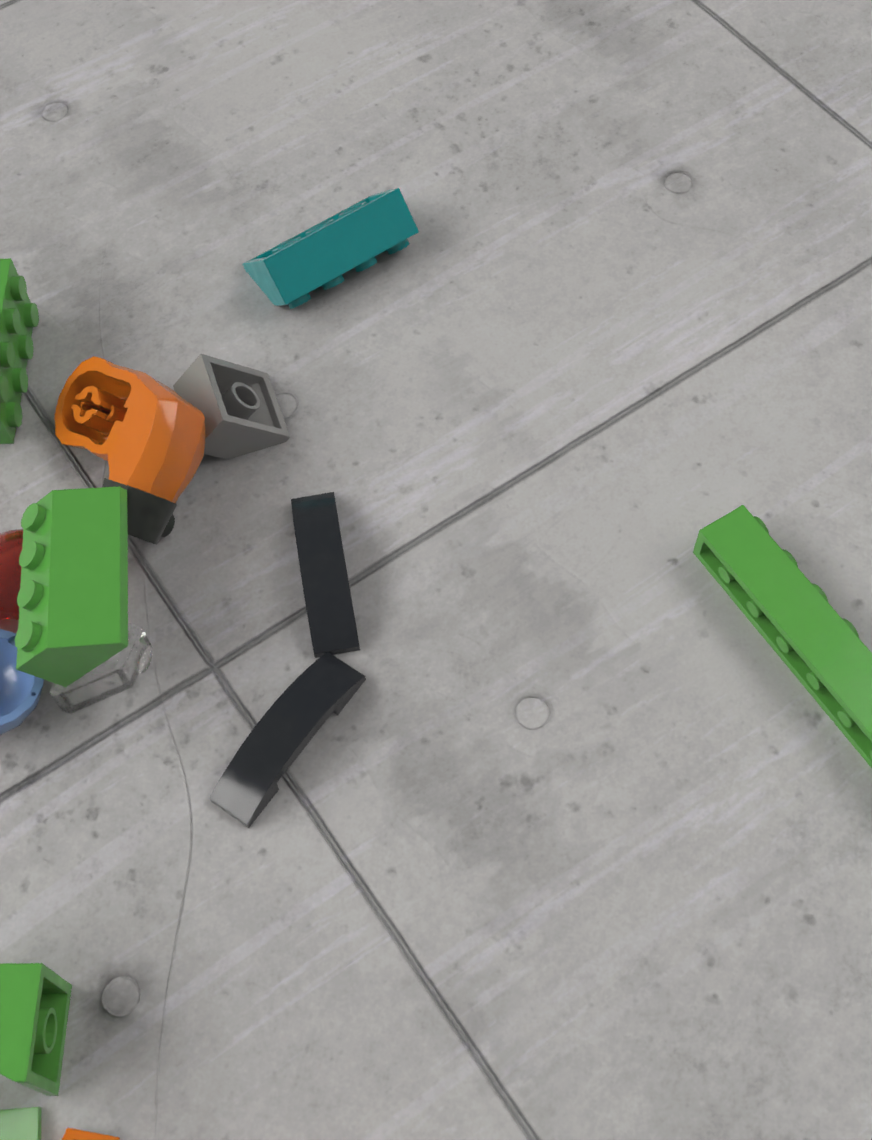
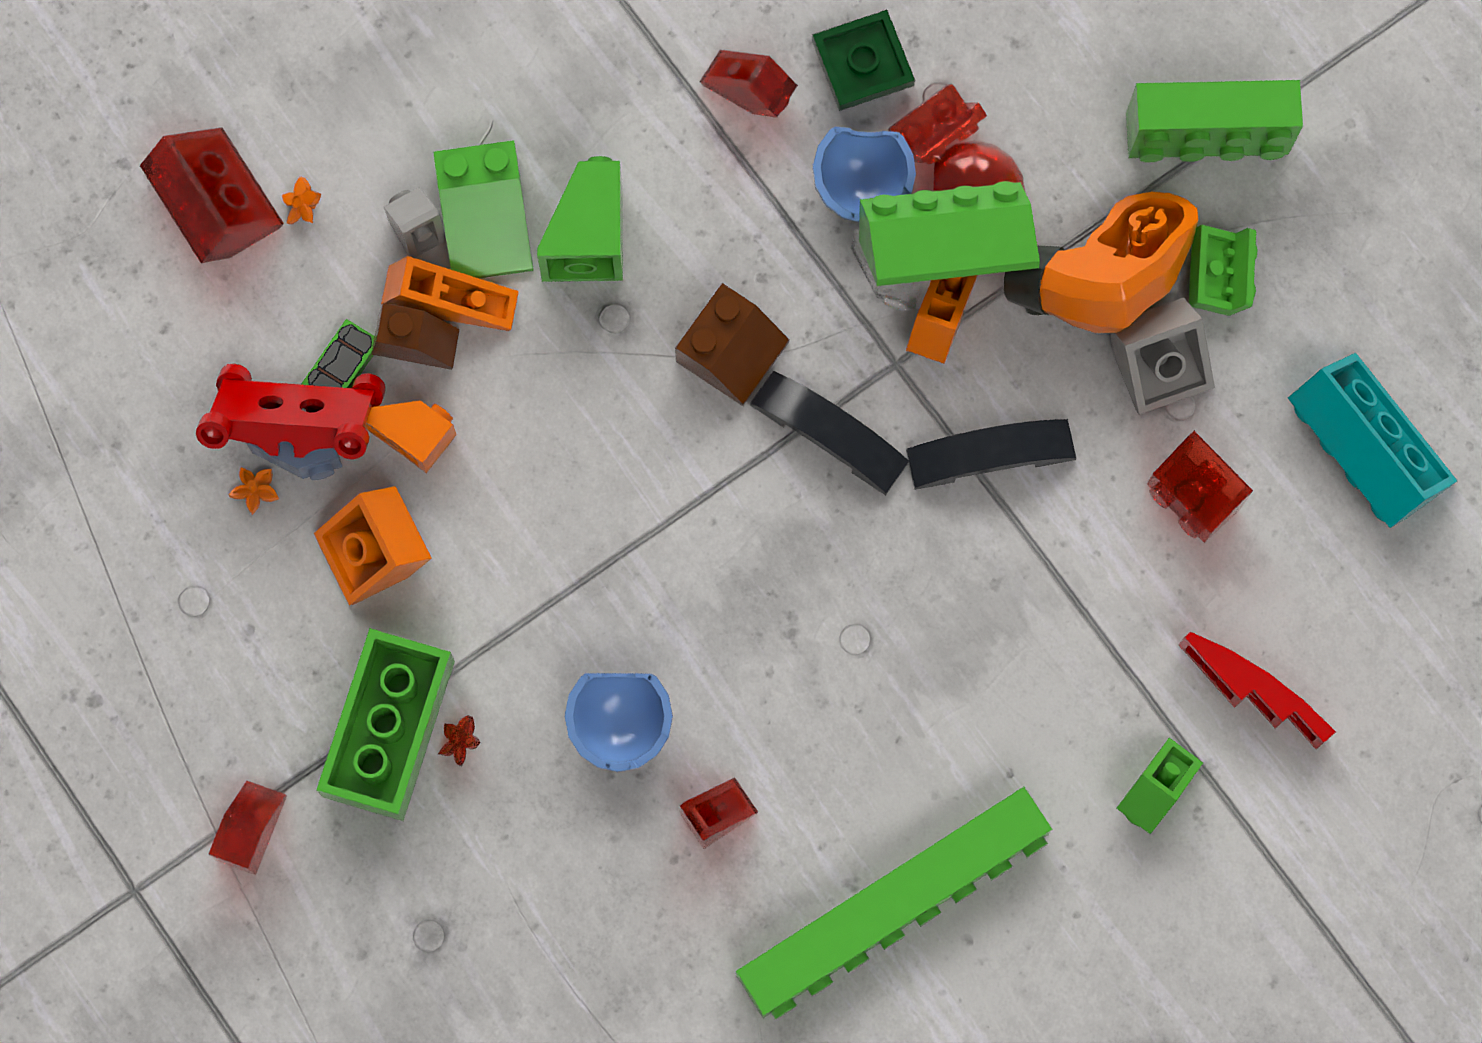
camera: 85 degrees right, 15 degrees up
none -> medium blue cylinder [565,673,673,772]
none -> reddish brown slope [675,283,789,406]
none -> clear red slope [680,777,758,849]
none -> orange slope [906,275,978,364]
none -> bright green slope [1116,737,1203,834]
none -> clear red slope [1147,431,1253,543]
none -> red slope [1179,632,1336,749]
none -> bright green bracket [1189,225,1258,316]

